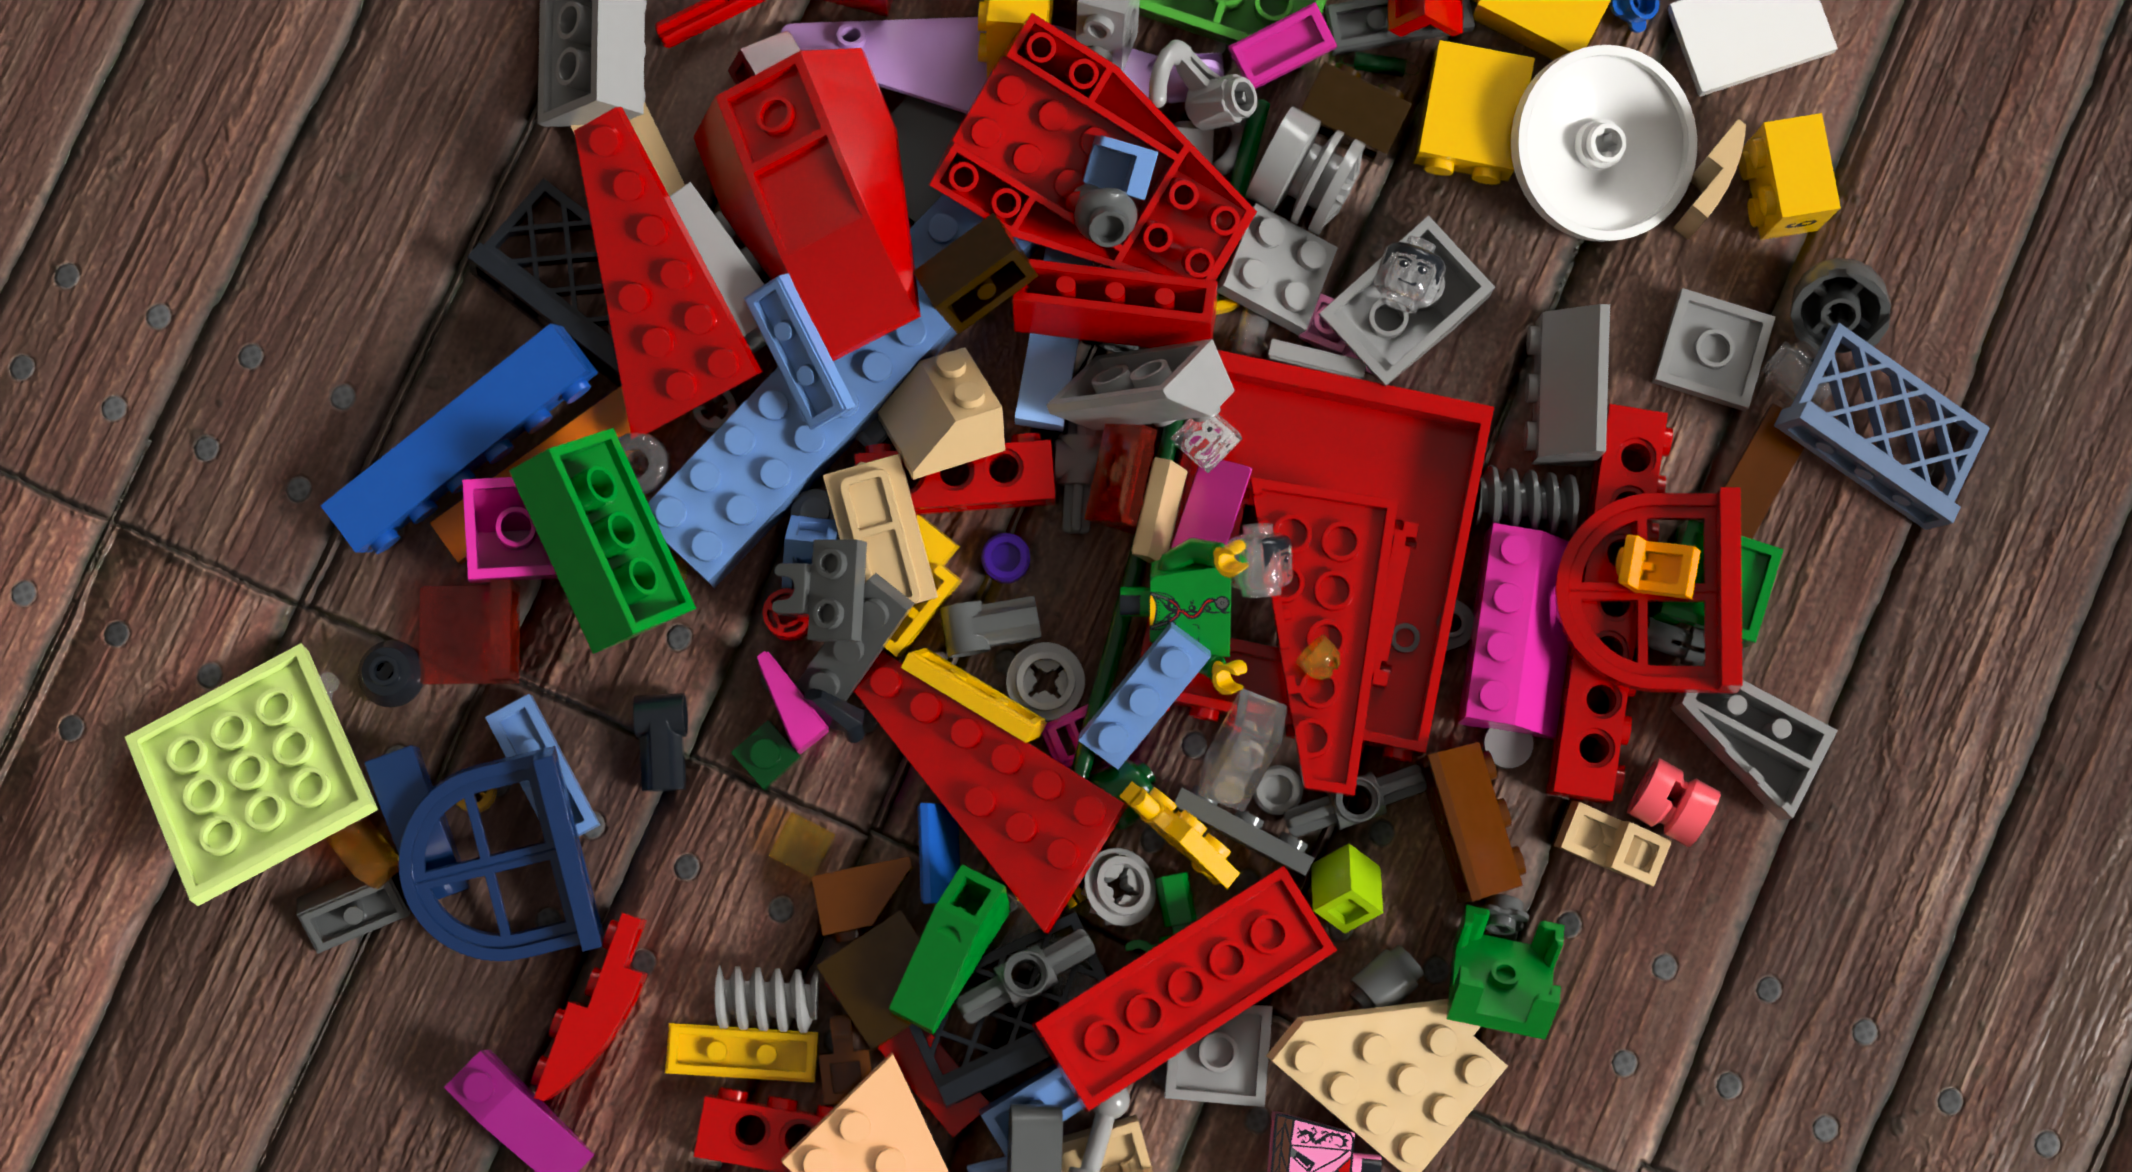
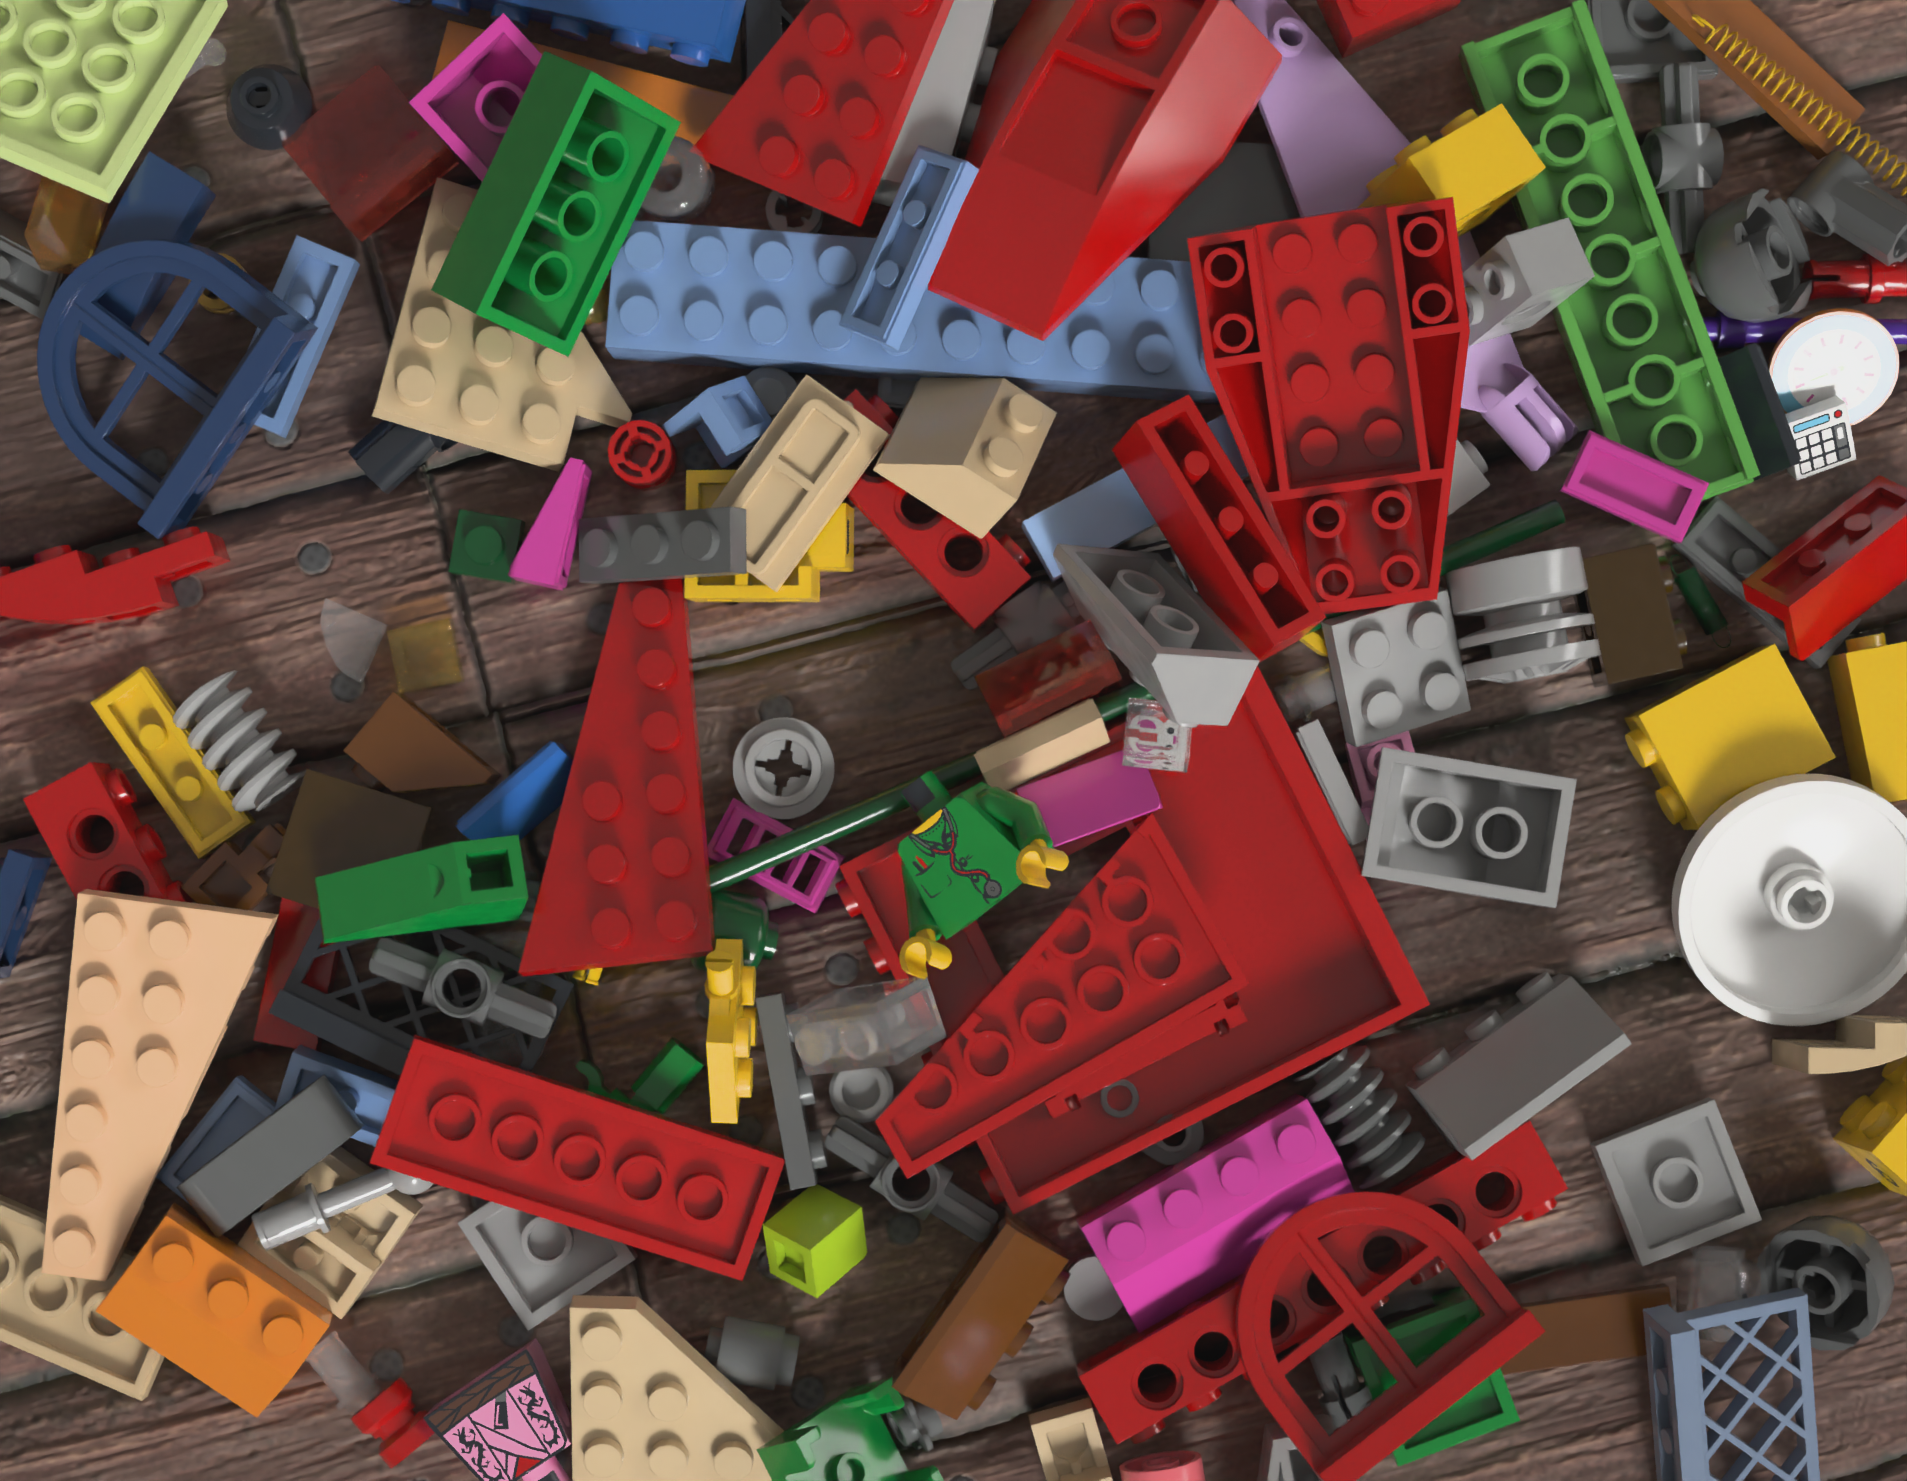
camera: 55 degrees right, 5 degrees up
dark grey plate [772,539,867,642] -> none
black bar [804,688,865,743] -> none
yellow tile [901,648,1047,743] -> none
dark brown brick [913,212,1038,335] -> none
dark grey piece [939,596,1041,658] -> none
dark purple tile [981,533,1030,584] -> none
dark grey animal [1065,184,1137,247] -> none
medium blue plate [1078,622,1211,769] -> none
light grey gear [1081,848,1156,928] -> none
medium blue panel [1083,135,1159,200] -> none
light grey piece [1149,40,1257,176] -> none
clear head [1227,523,1293,597] -> none
clear yellow hinge [1296,635,1340,680] -> none
clear head [1373,236,1446,314] -> none
light orange bracket [1616,534,1701,599] -> none
none -> clear tile [320,598,388,683]
none -> tan wing [372,177,632,472]

